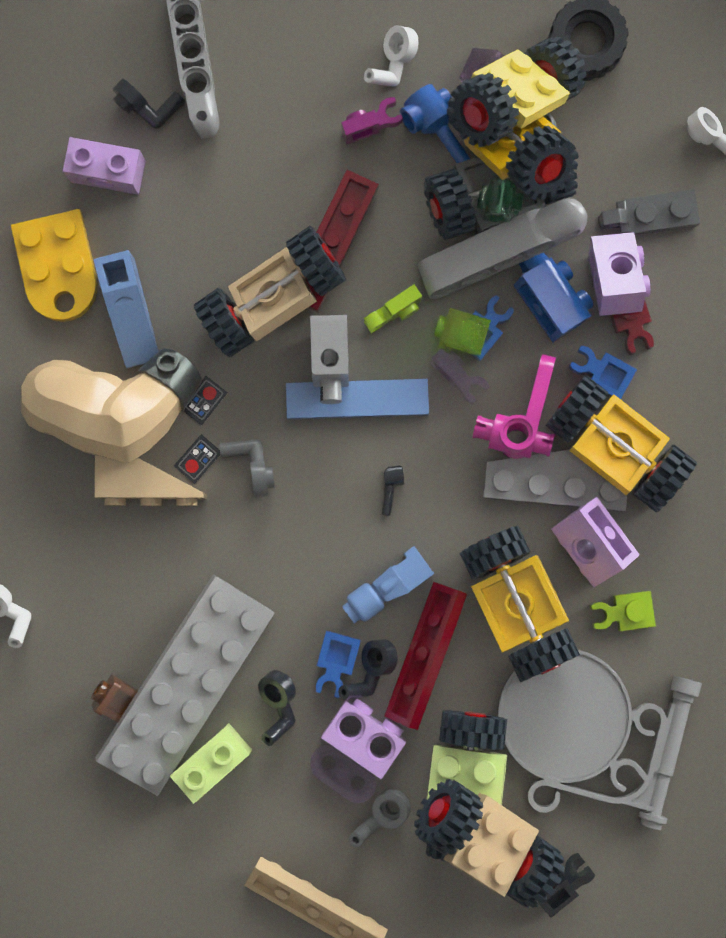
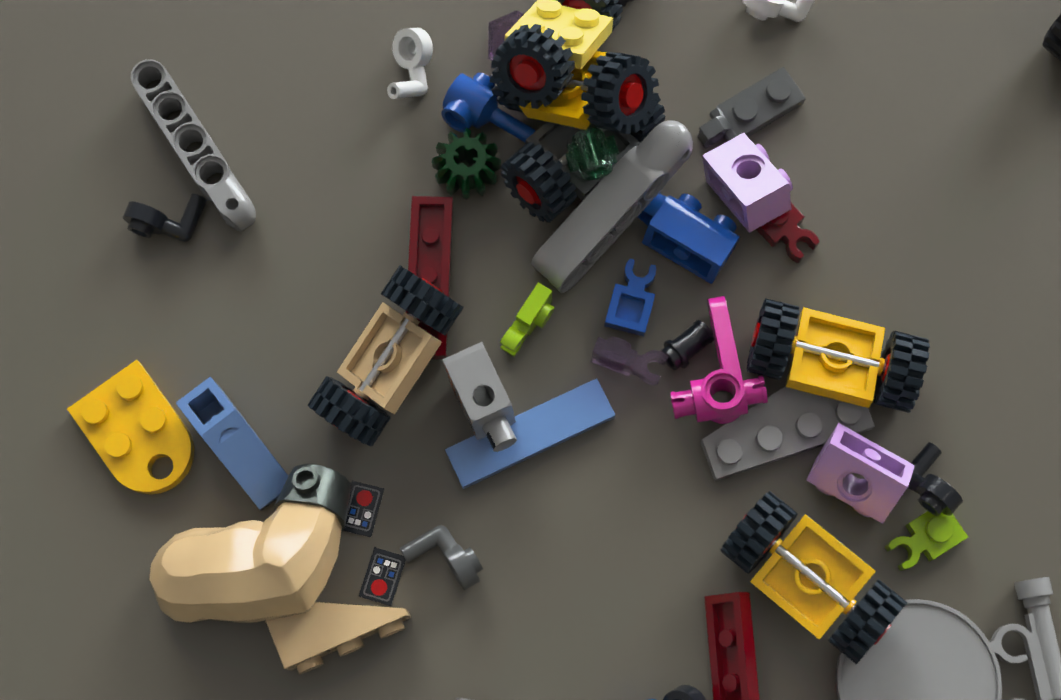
camera: 25 degrees left, 10 degrees down
lavender brick [63,137,146,195] -> none
magenta plate [341,97,403,145] -> none
medium blue piece [342,546,434,624] -> none
black hand [382,465,404,516] -> none
clear neon green bracket [434,308,491,356] -> none
blue plate [568,346,637,399] -> none
none -> dark green gear [432,127,501,200]
none -> black pin [660,320,715,370]
none -> black plate [908,442,963,516]

